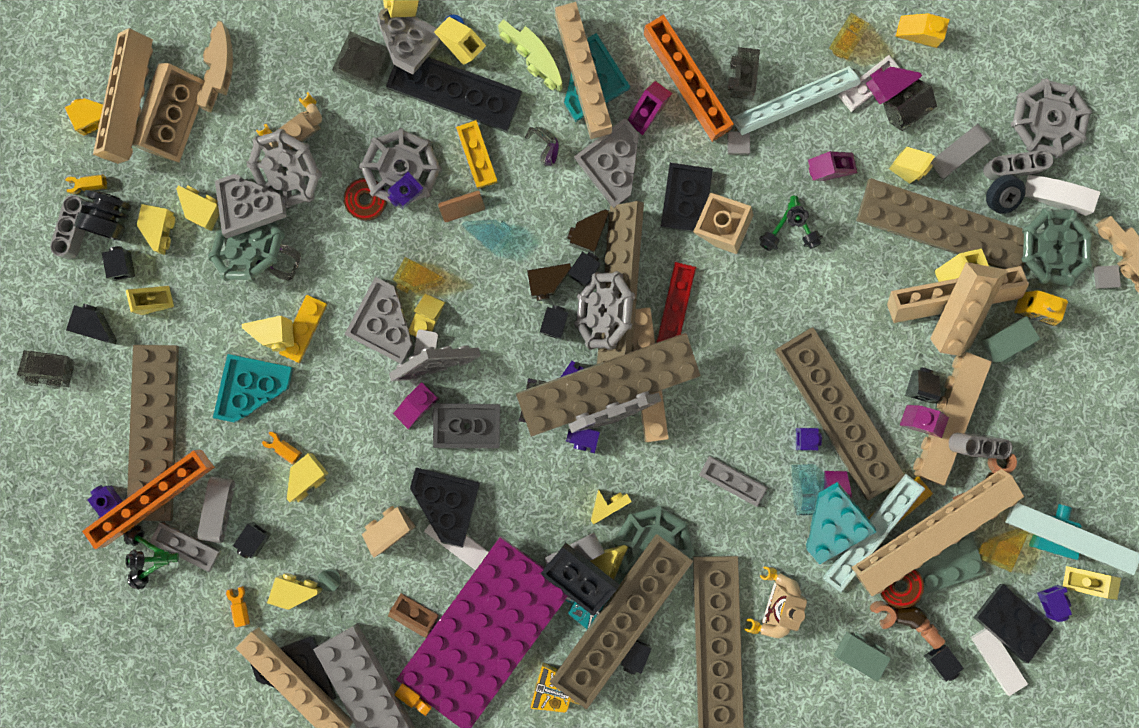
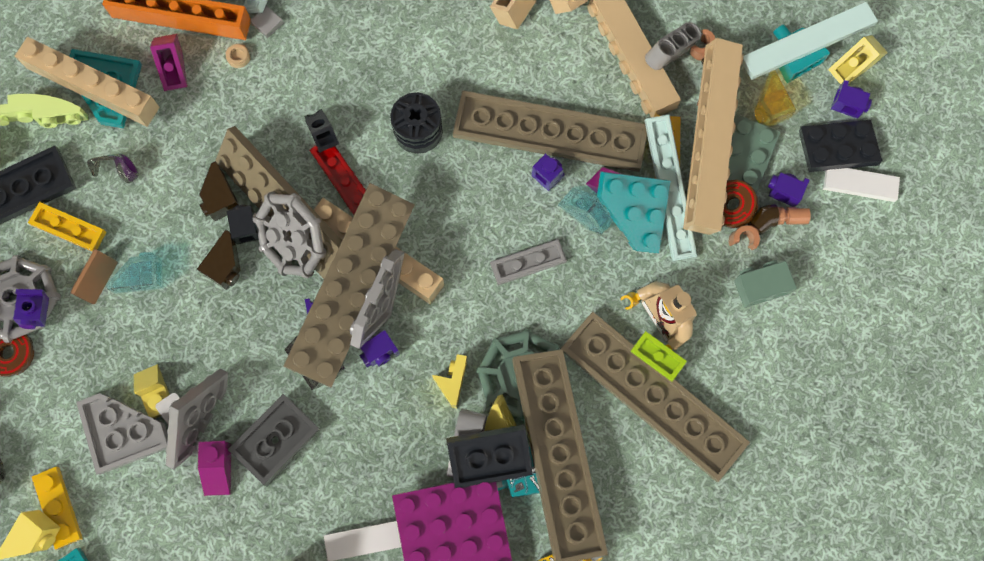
camera: 50 degrees left, 10 degrees down
clear yellow slope [393,257,446,293] -> none
black plate [410,467,480,548] -> none
black brick [540,305,568,340] -> none
light grey plate [574,118,639,208] -> none
black brick [620,640,652,675] -> none
black plate [660,162,713,233] -> none
tan slope [693,193,754,254] -> none
black plant [759,195,823,251] -> none
magenta slope [900,405,949,438] -> none
black slope [905,367,940,402] -> none
black brick [924,644,964,682] -> none
none -> tan tile [226,44,250,68]
none -> black leg [304,109,339,152]
none -> black wheel [390,92,443,154]
none -> lime plate [630,331,687,382]
none -> dark purple brick [767,172,810,207]

